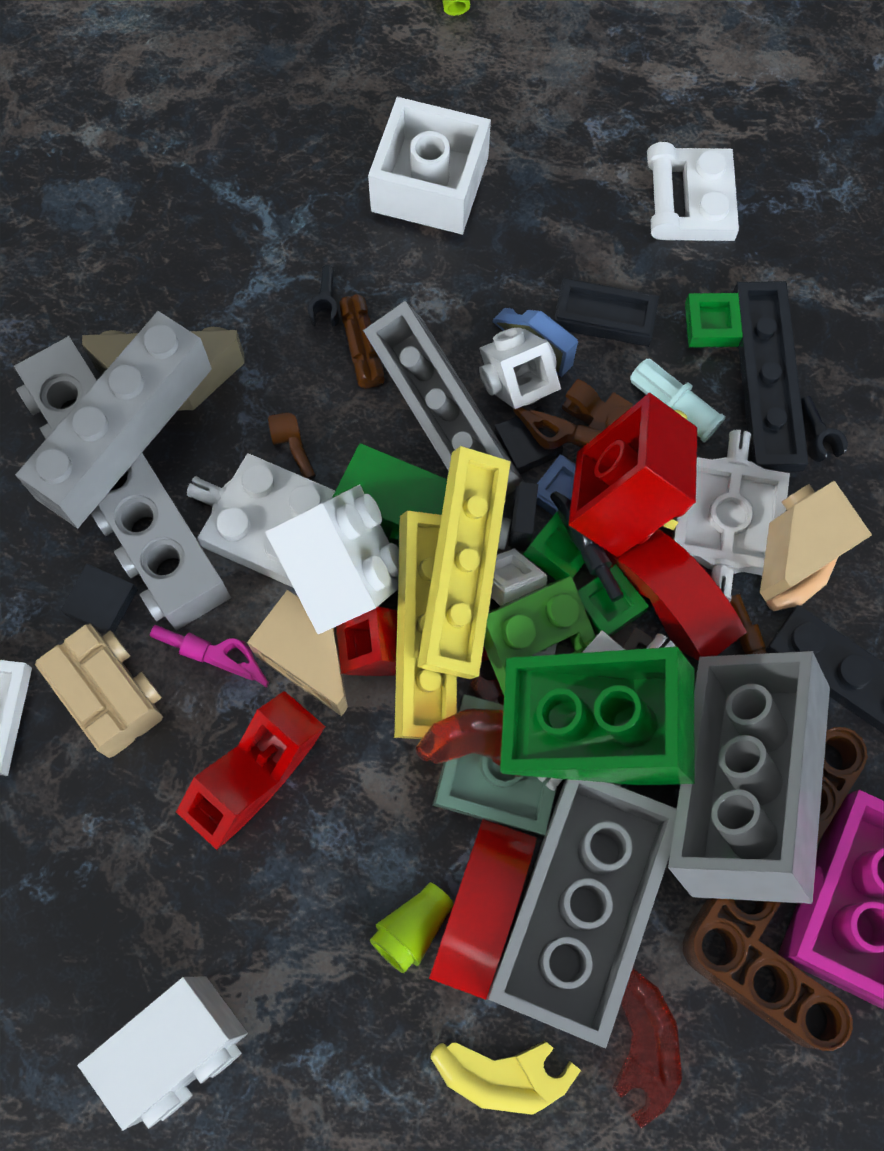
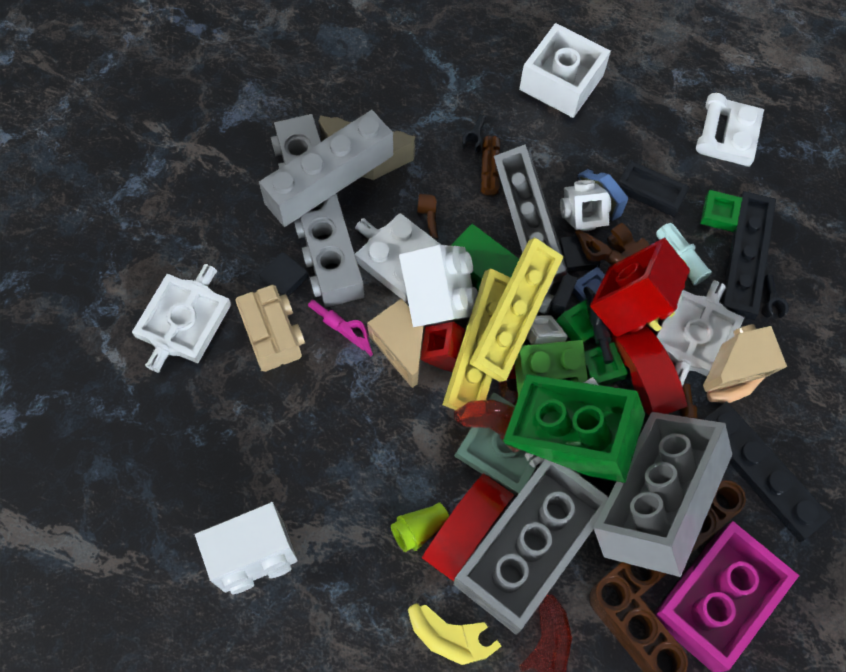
camera: 15 degrees right, 5 degrees down
red brick [176,691,326,850] -> none

